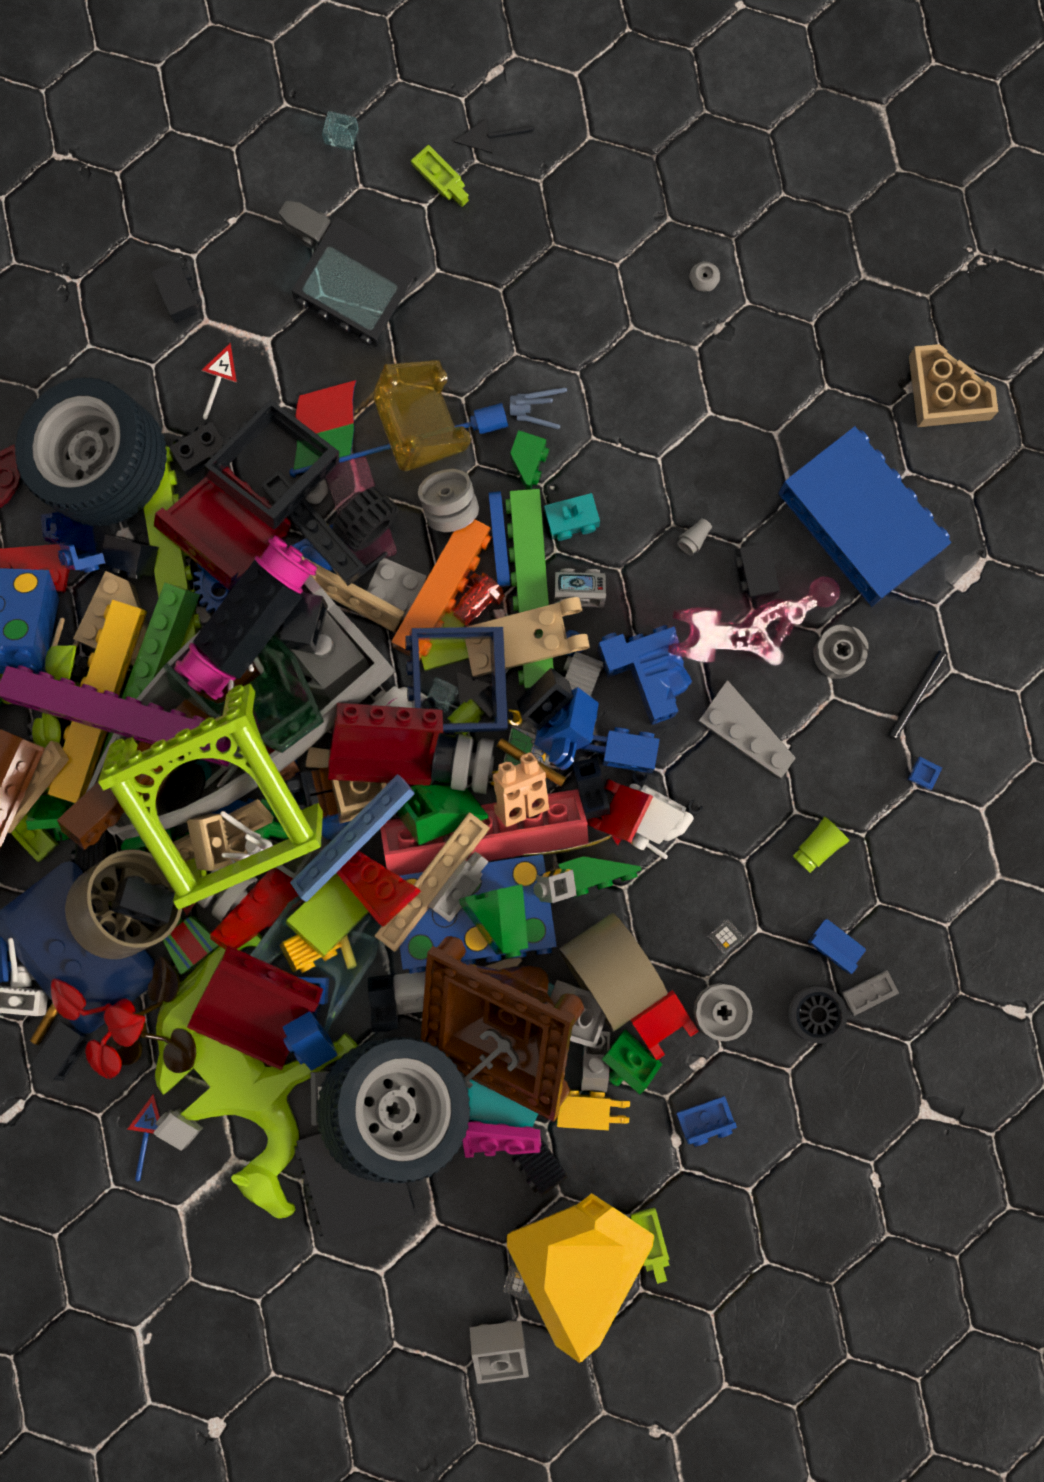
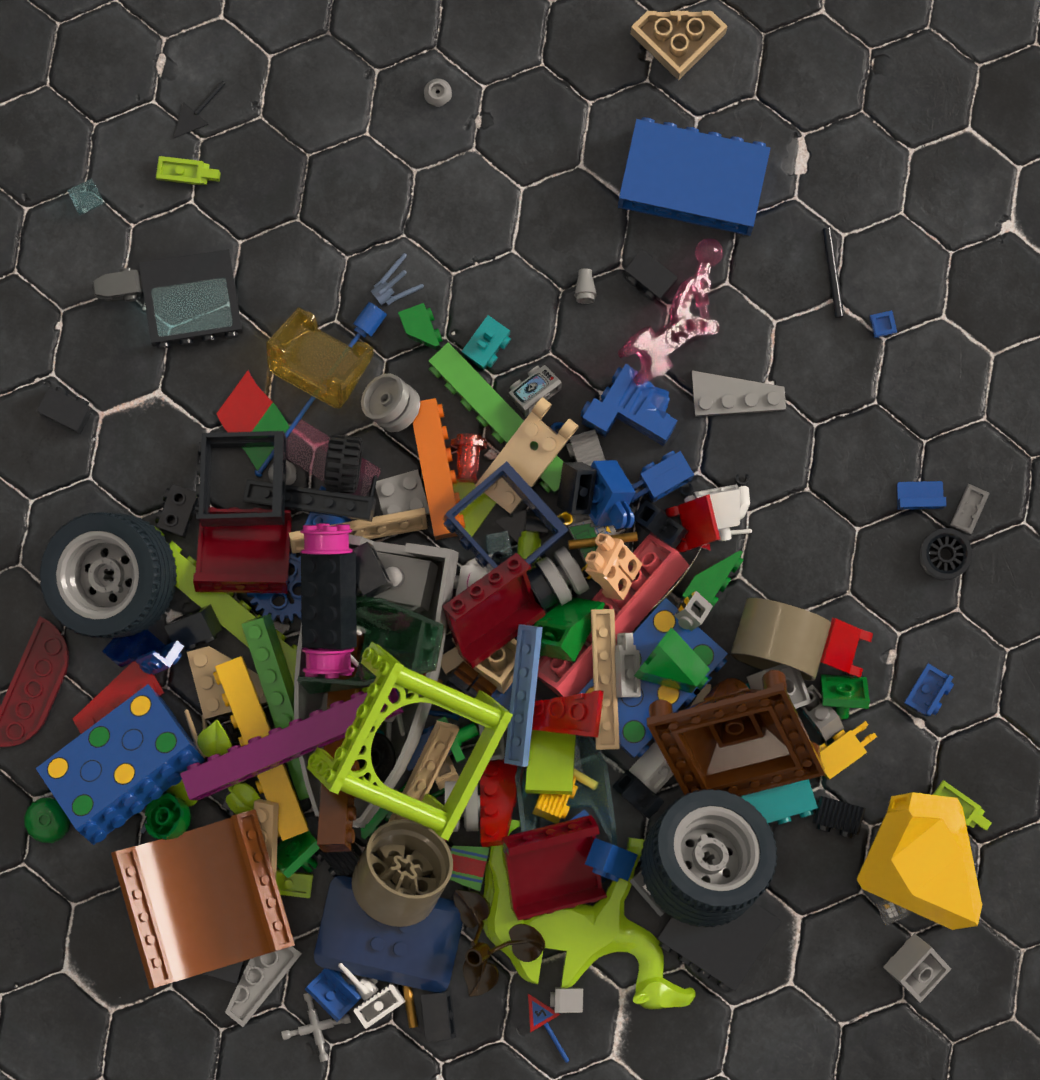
camera: 40 degrees left, 0 degrees up
red plant [51,978,145,1079] -> none
black brick [111,875,175,927] -> none
tan brick [187,813,233,871] -> none
piece [201,343,237,420] -> none
white plant [220,811,273,859] -> none
dark grey piece [461,1029,519,1089] -> none
dark pink wing [463,1121,541,1158] -> none
blue beam [489,491,510,587] -> none
light grey wheel [693,983,753,1041] -> none
slope [708,919,745,955] -> none
lime plant [793,816,850,873] -> none
light grey brick [813,625,868,679] -> none

